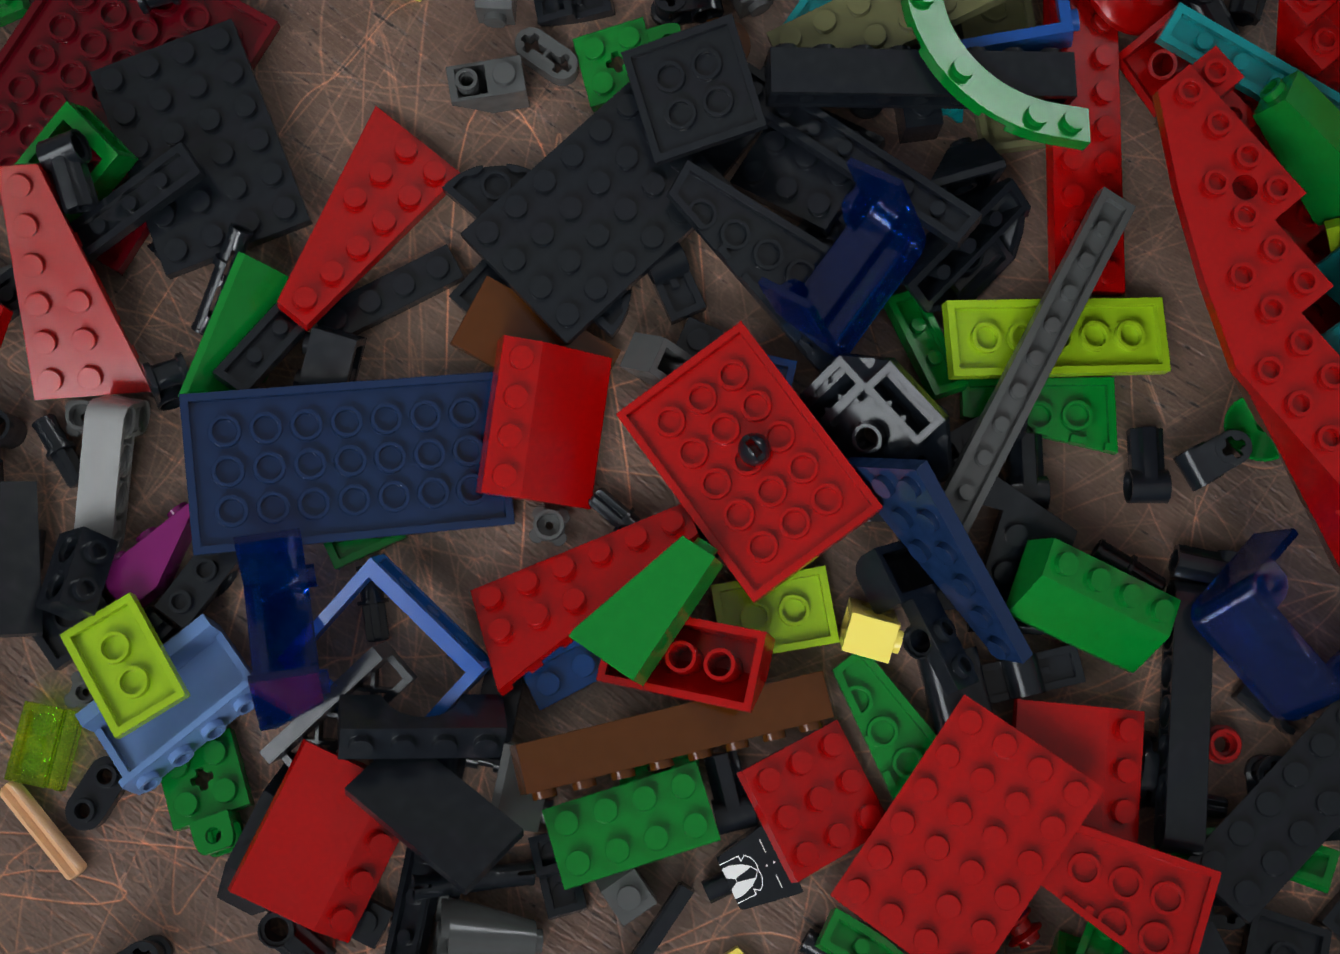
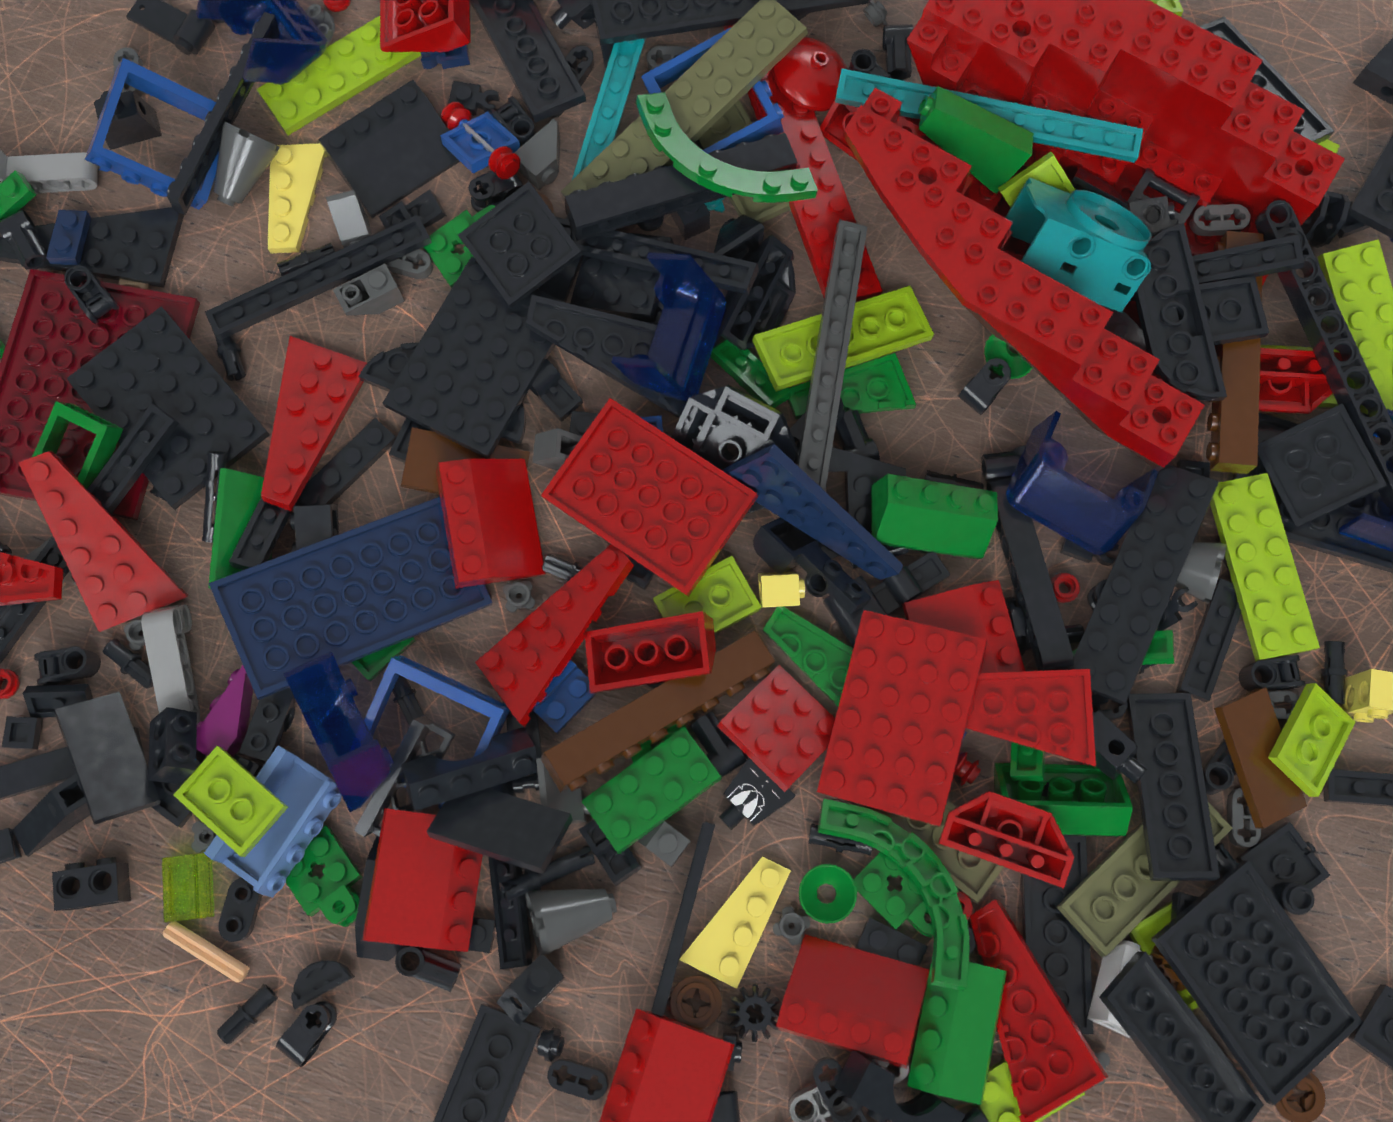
camera: 15 degrees left, 5 degrees down
black piece [36,129,100,215] -> none
black piece [142,352,189,411] -> none
green slope [569,536,723,686] -> none
black hinge [738,433,771,466] -> none
black piece [1123,426,1172,503] -> none
none -> black plate [205,214,432,341]
none -> black pin [211,327,246,381]
none -> black axle [217,984,278,1044]
none -> black pin [277,243,335,276]
none -> black plate [291,960,355,1010]

